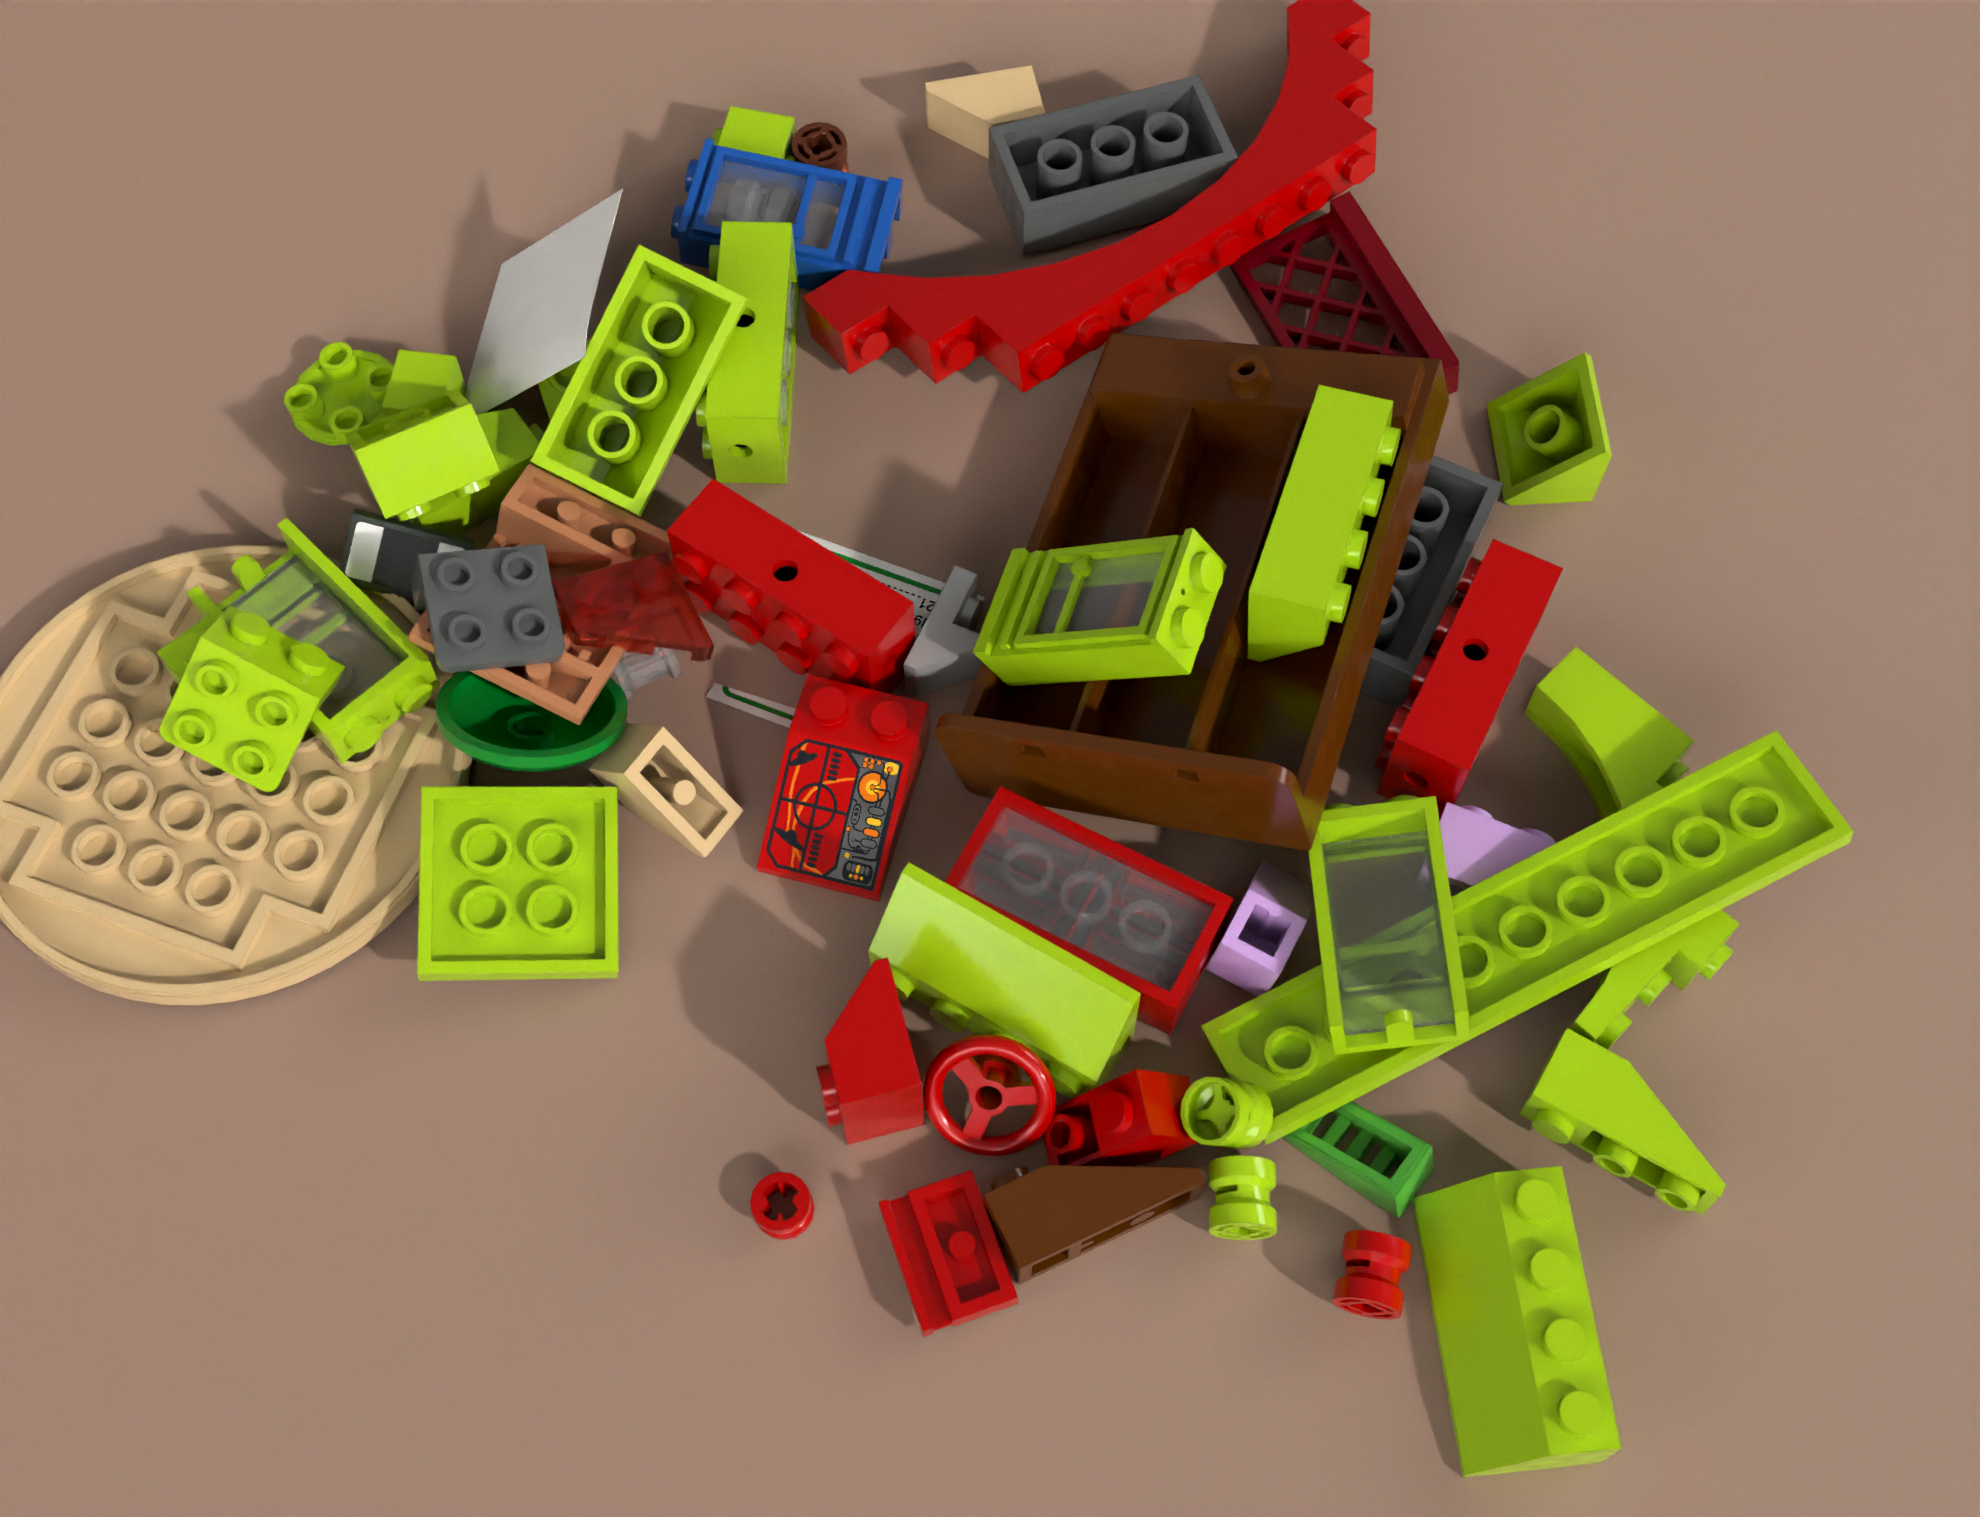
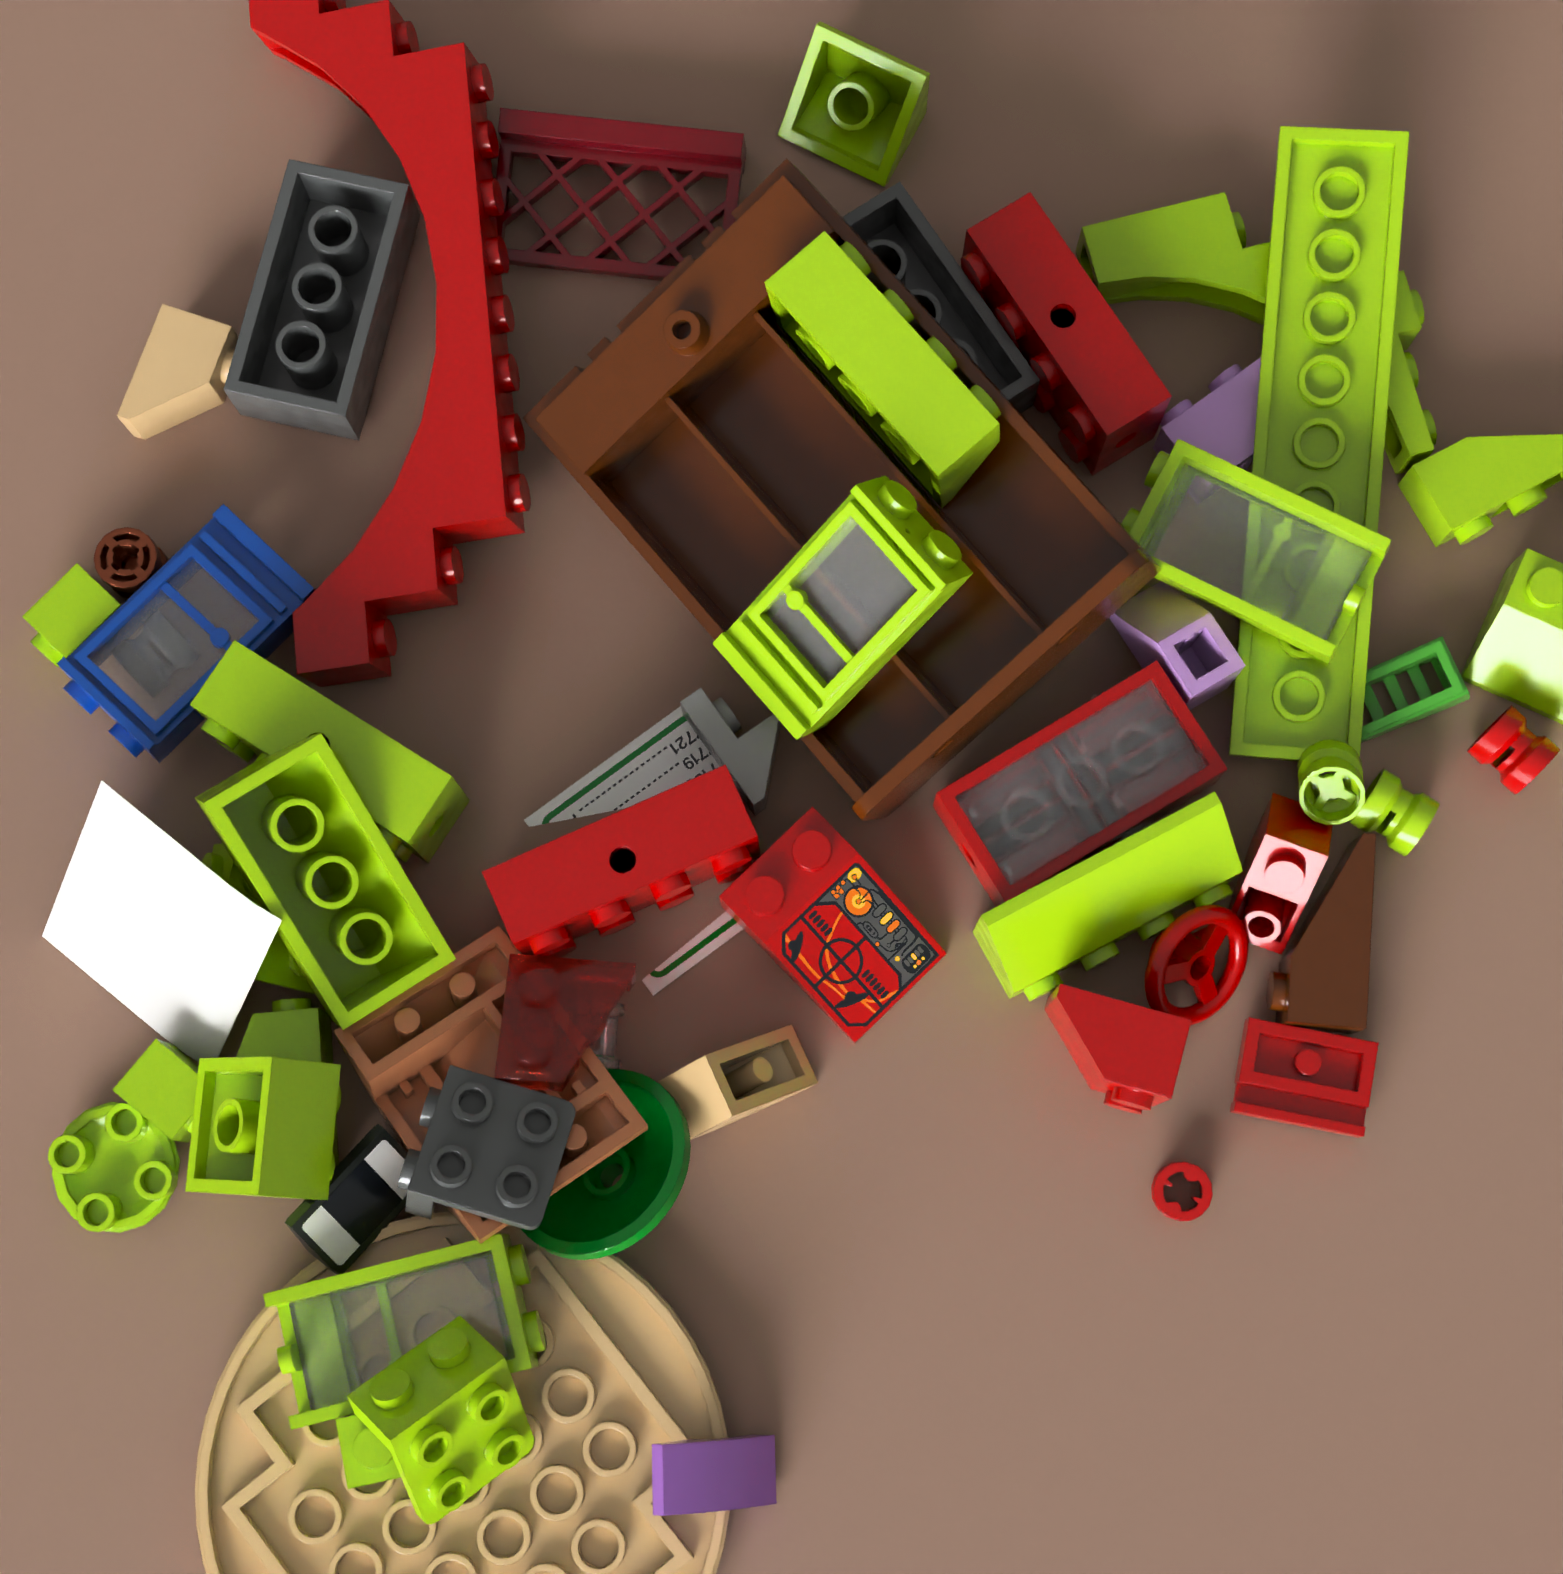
camera: 55 degrees left, 15 degrees up
lime plate [417,786,619,981] -> none
none -> medium lavender slope [652,1434,777,1516]

